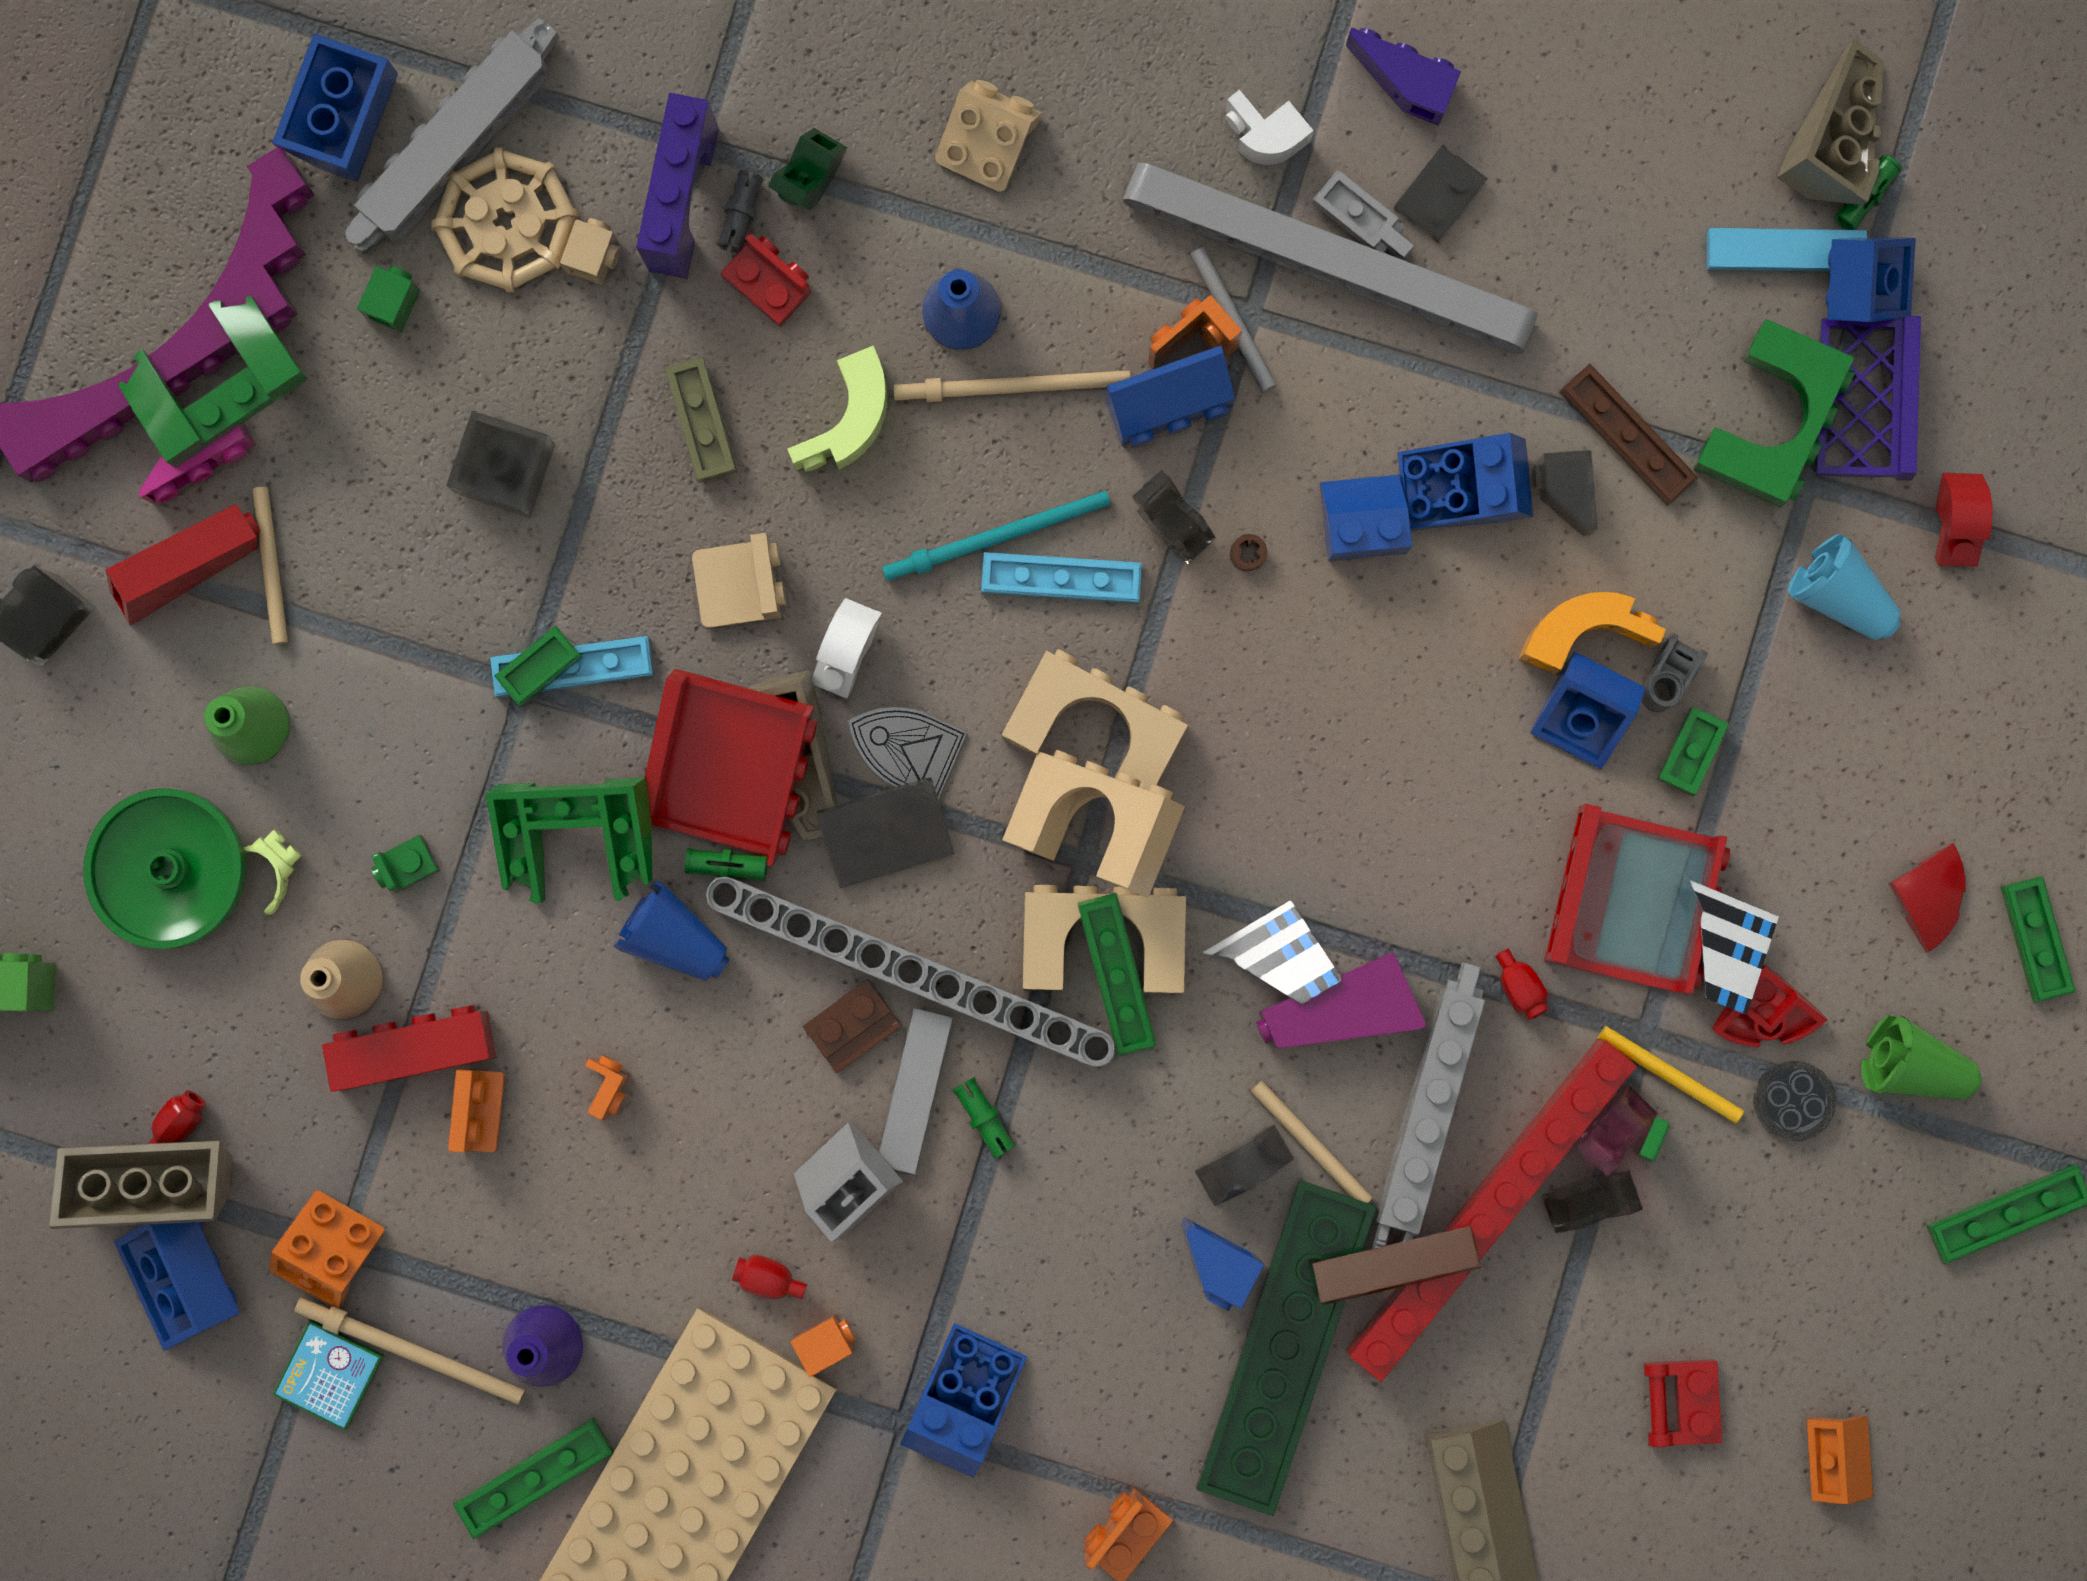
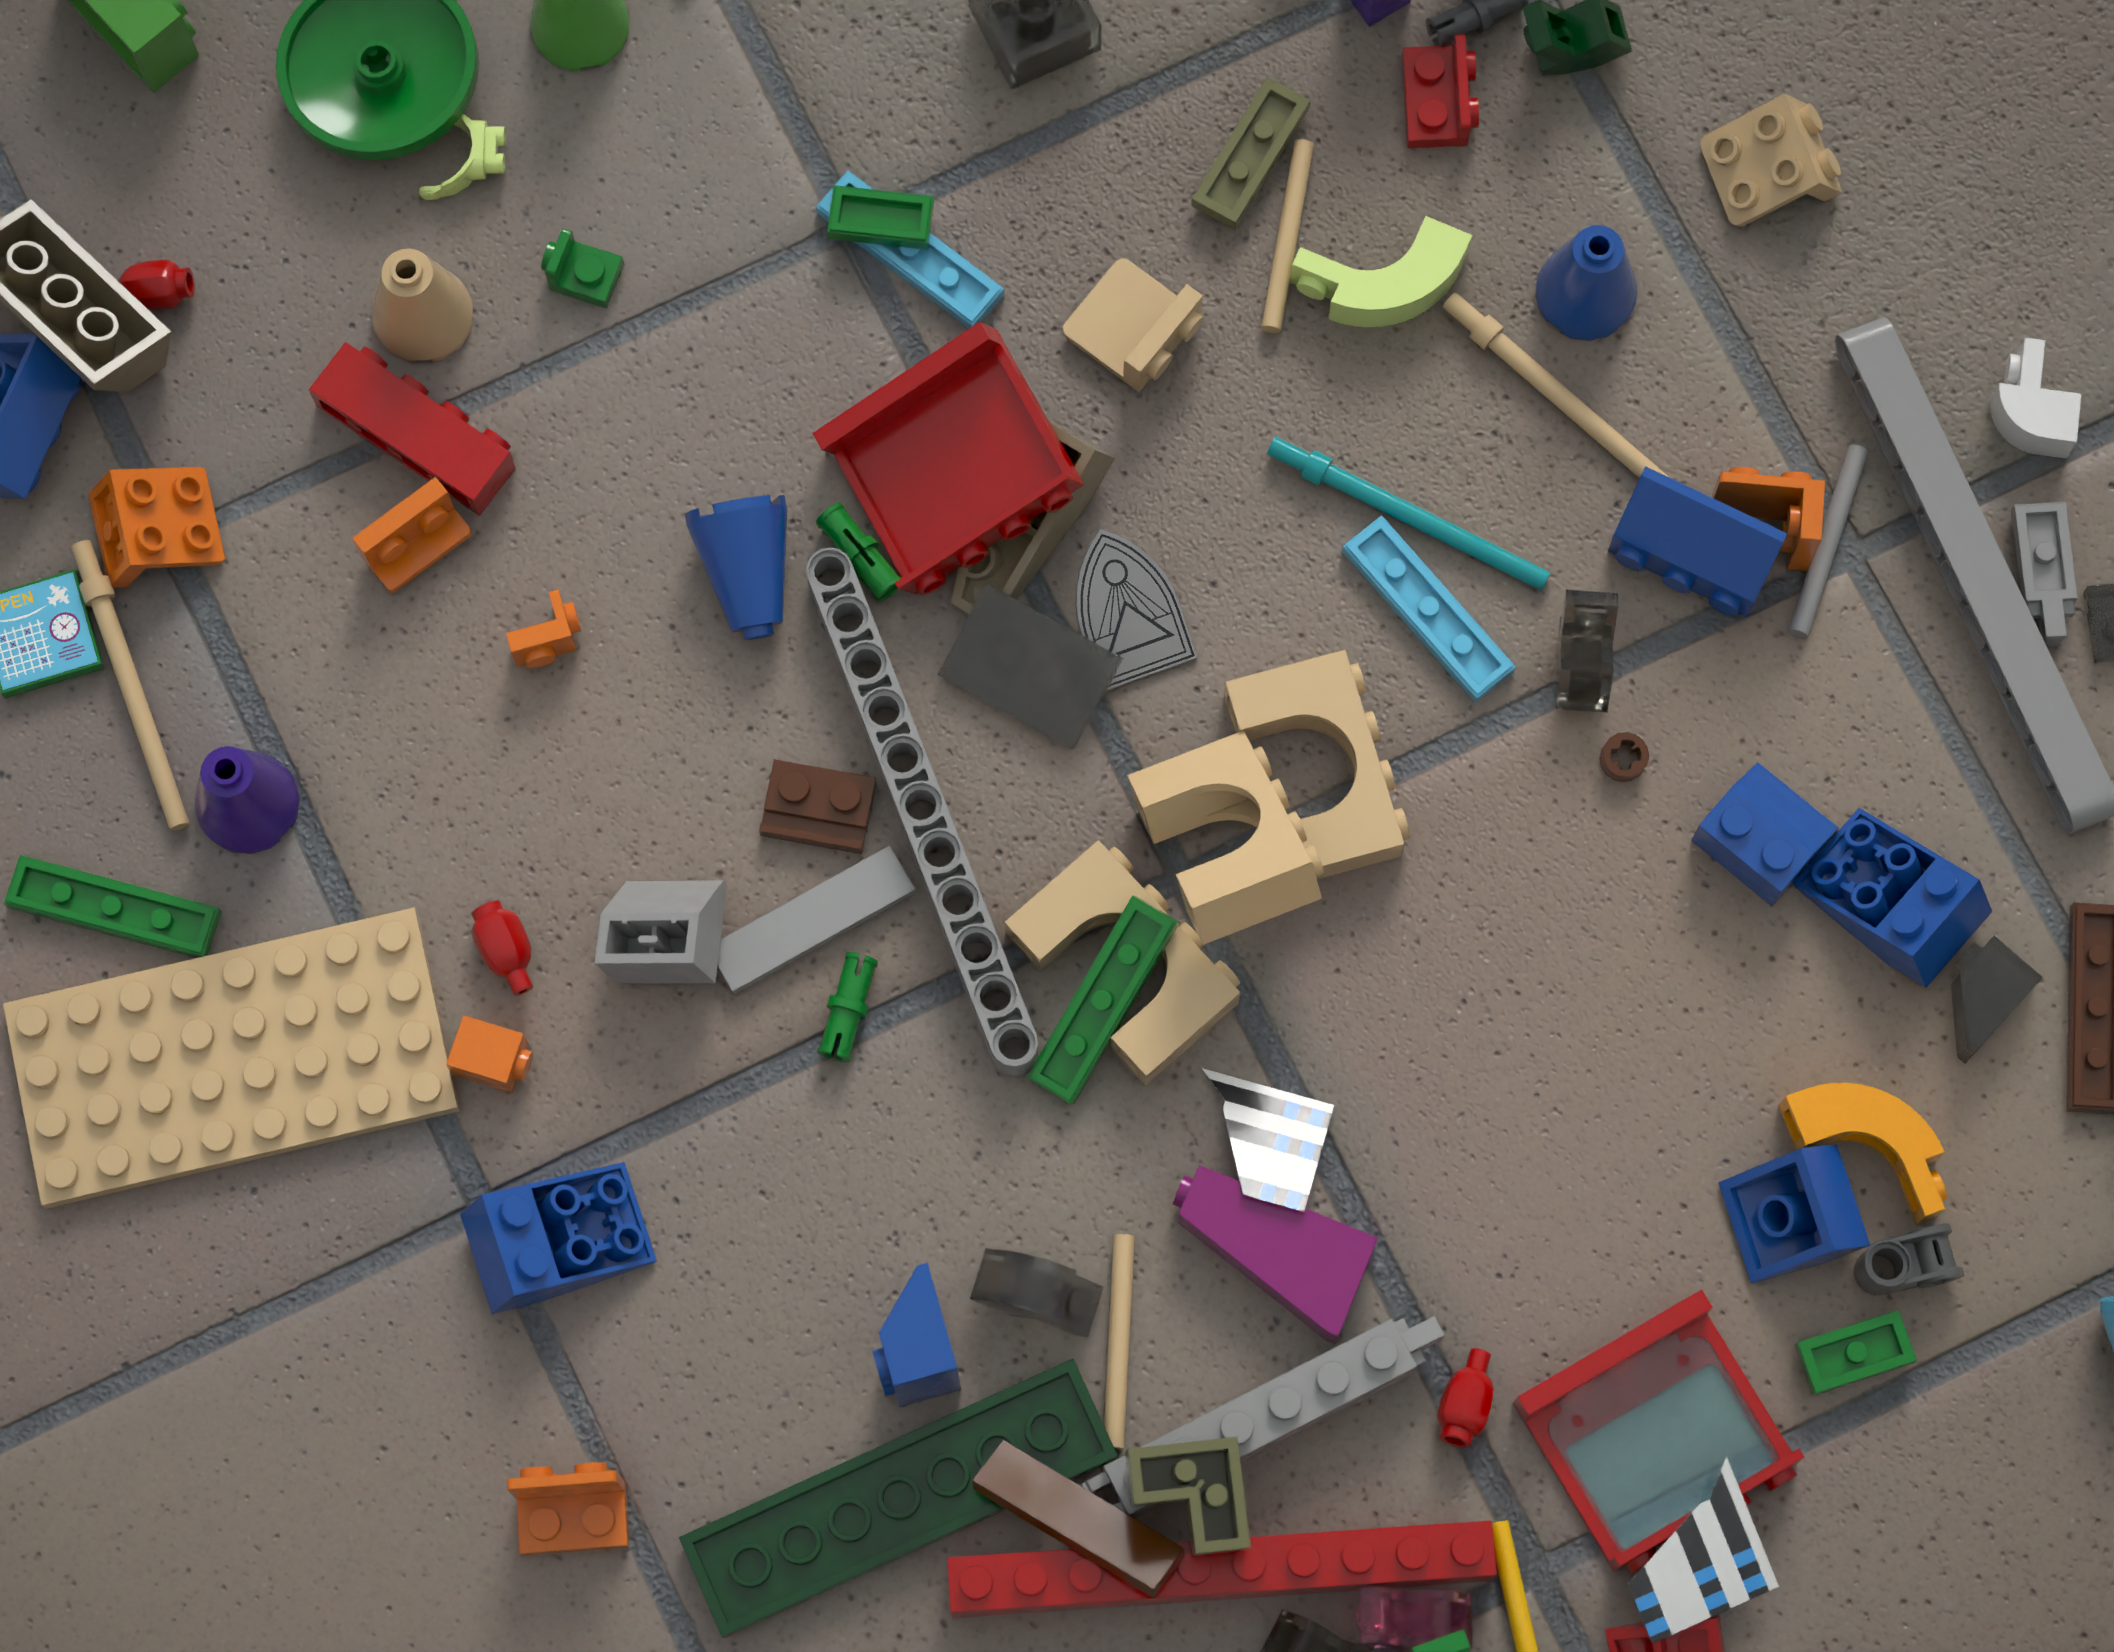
camera: 45 degrees right, 10 degrees down
green wedge [485,777,652,903] -> none
white brick [812,598,882,698] -> none
none -> olive brick [1125,1437,1251,1556]
none -> tan bar [1261,139,1314,334]

